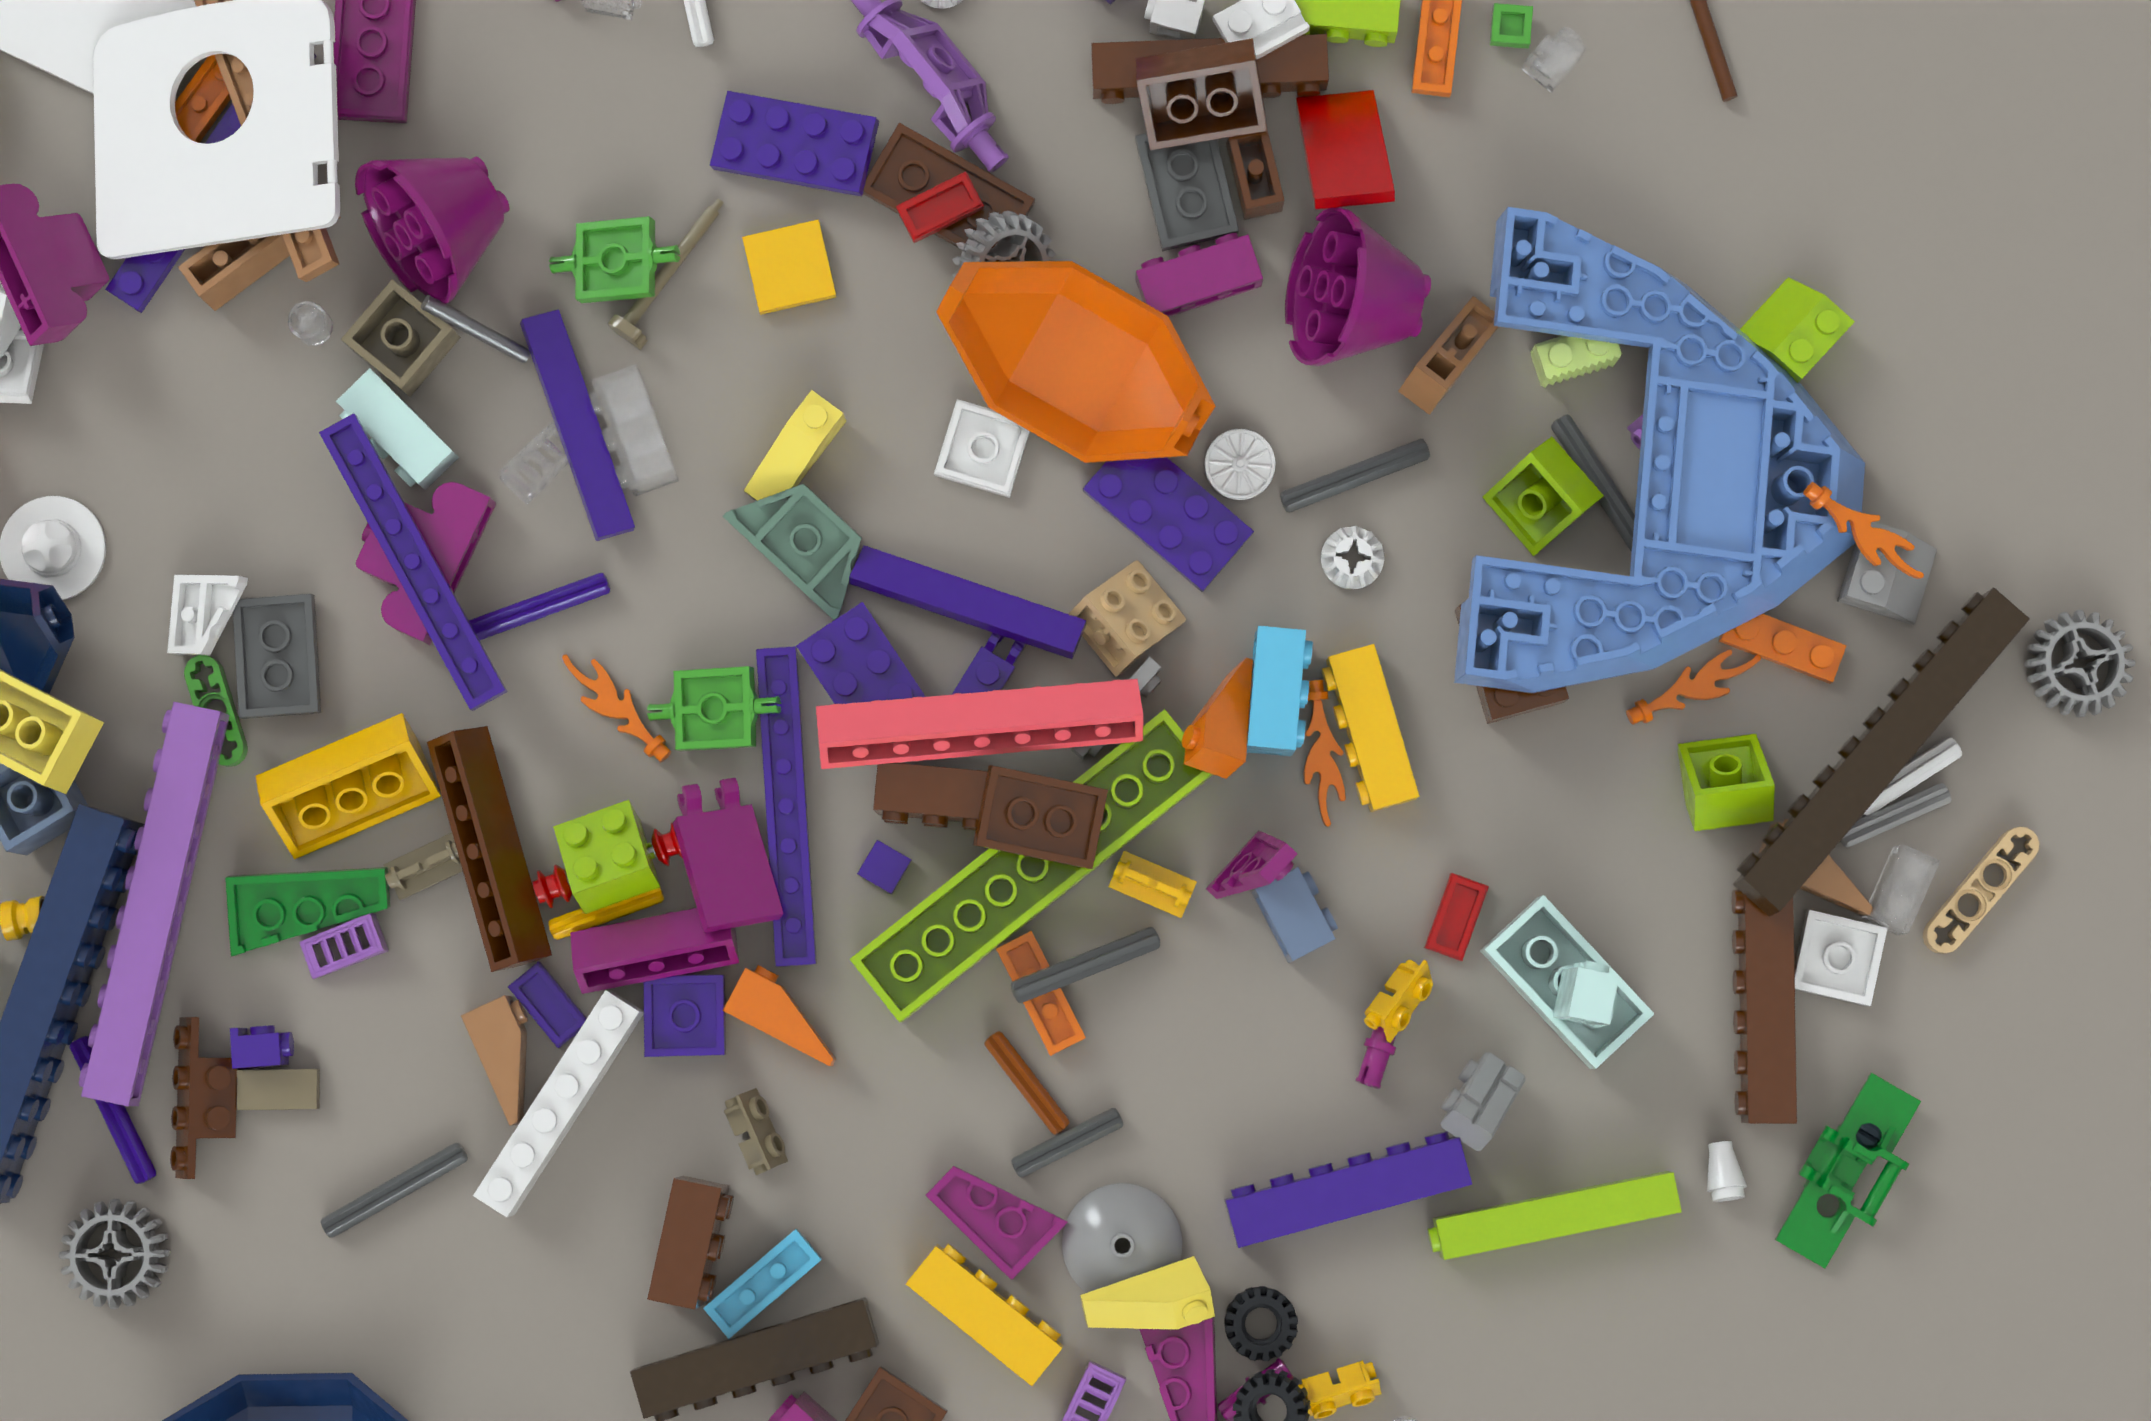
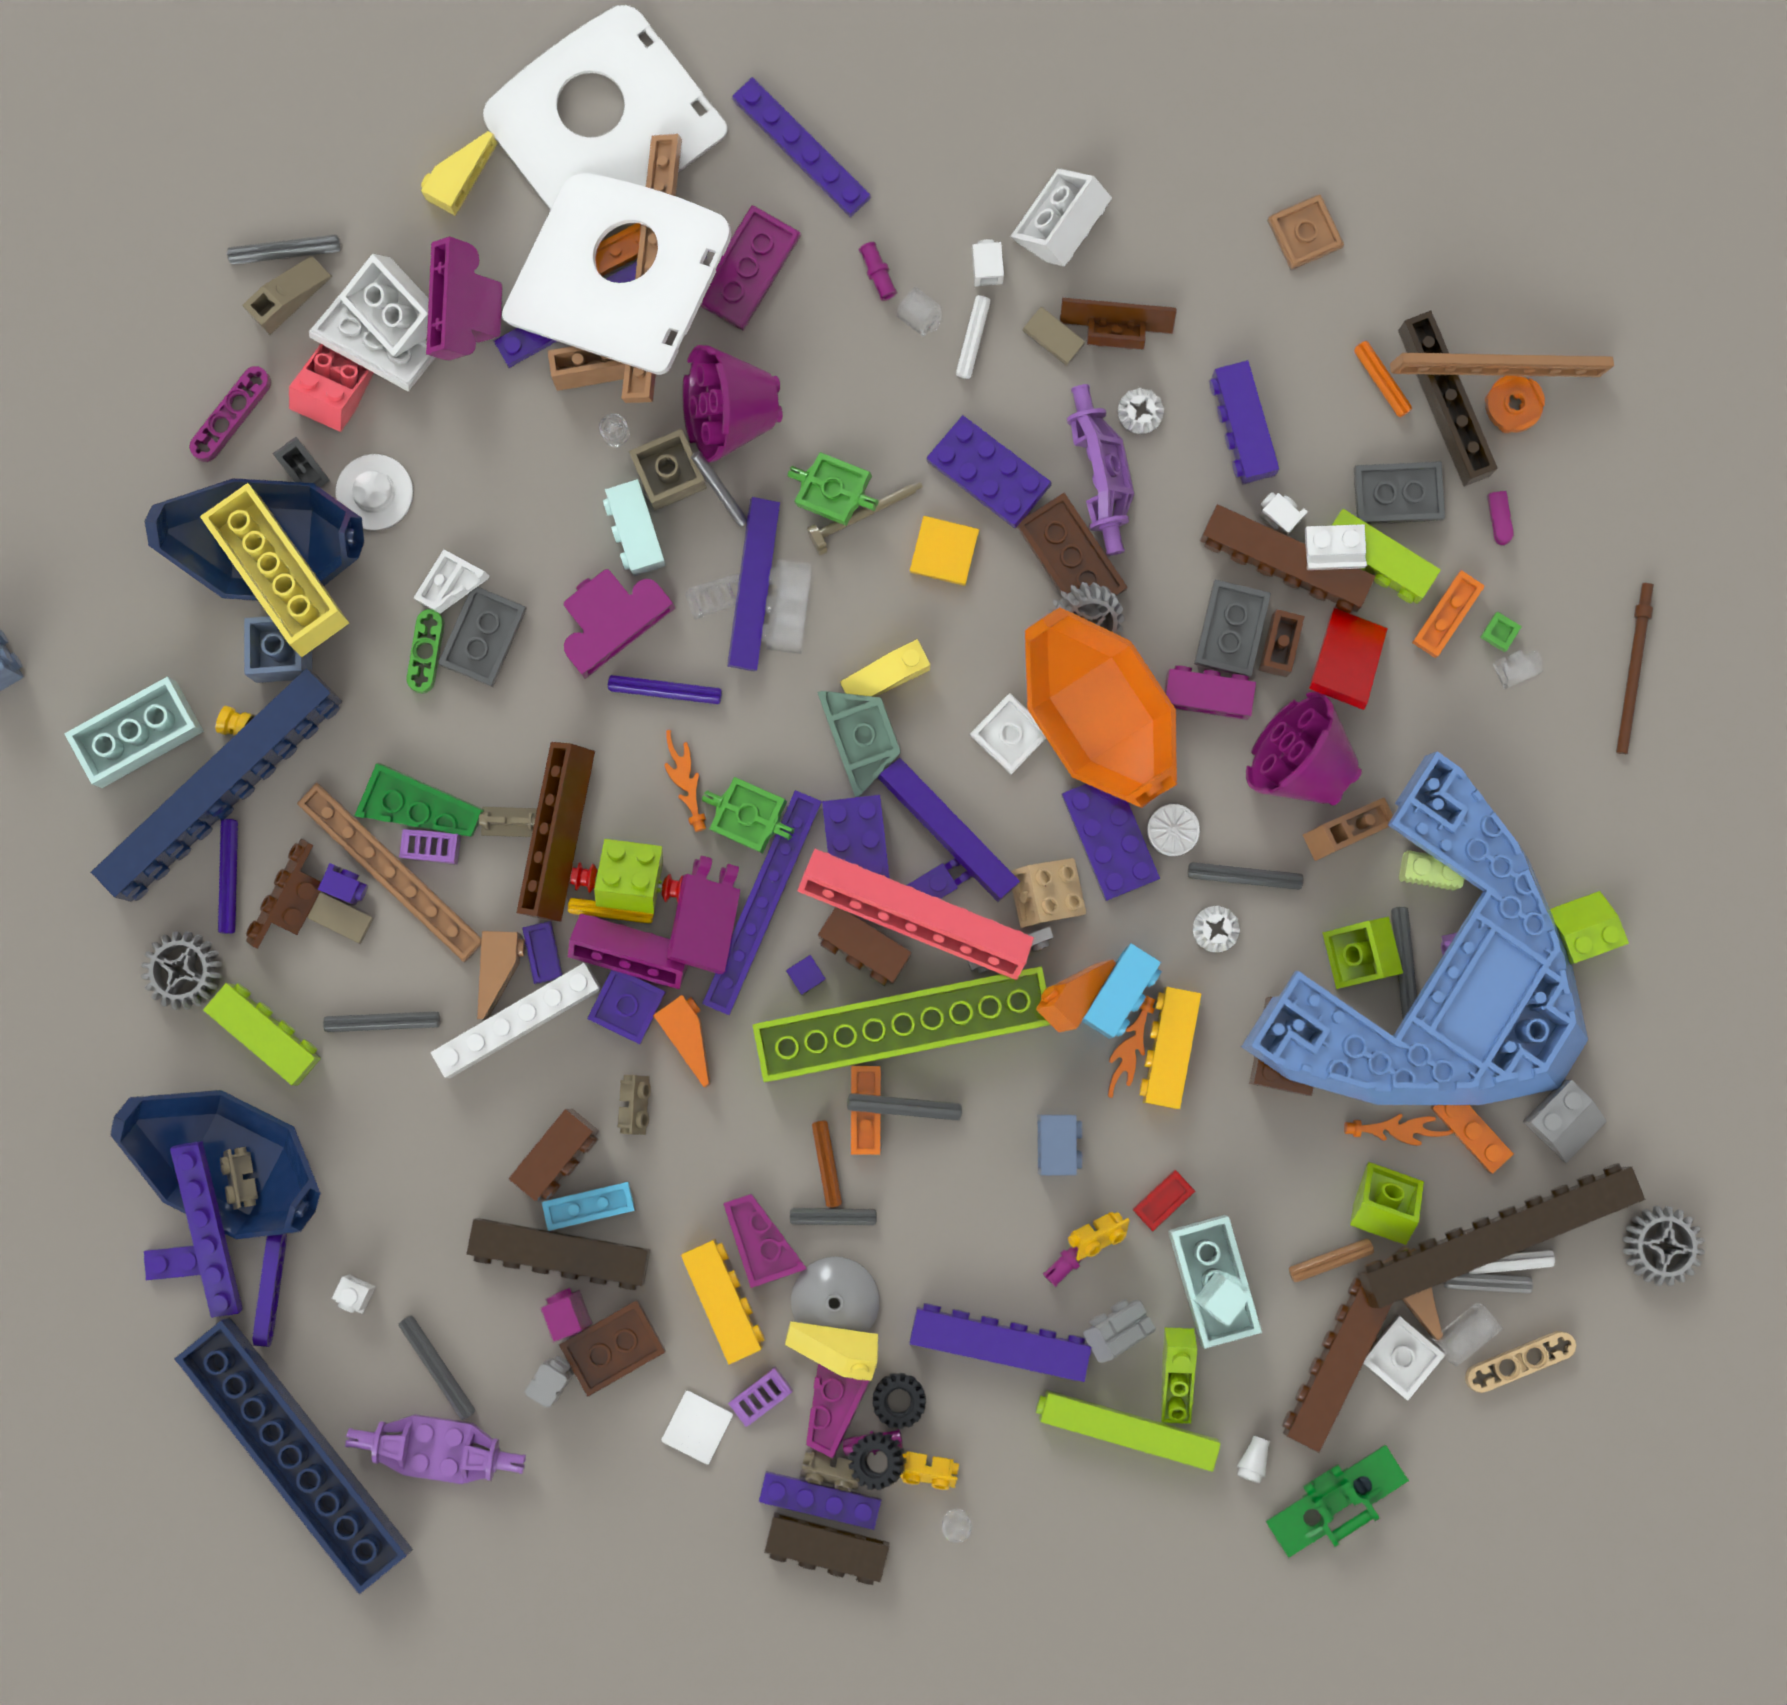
camera: 25 degrees right, 0 degrees up
medium lavender brick [79,702,230,1106] -> none
yellow slope [255,713,441,860] -> none
dark purple plate [319,413,508,711] -> none
red tile [896,171,984,243] -> none
reddish brown plate [973,765,1108,869] -> none
yellow hinge [1108,851,1197,918] -> none
reddish brown brick [1136,38,1267,150] -> none
magenta wing [1206,830,1298,899] -> none
orange piece [1803,482,1924,579] -> none
none -> lime brick [203,983,321,1086]
none -> medium nougat tile [296,783,482,962]
none -> lime slope [1161,1327,1197,1424]
none -> medium nougat axle [1289,1239,1374,1282]

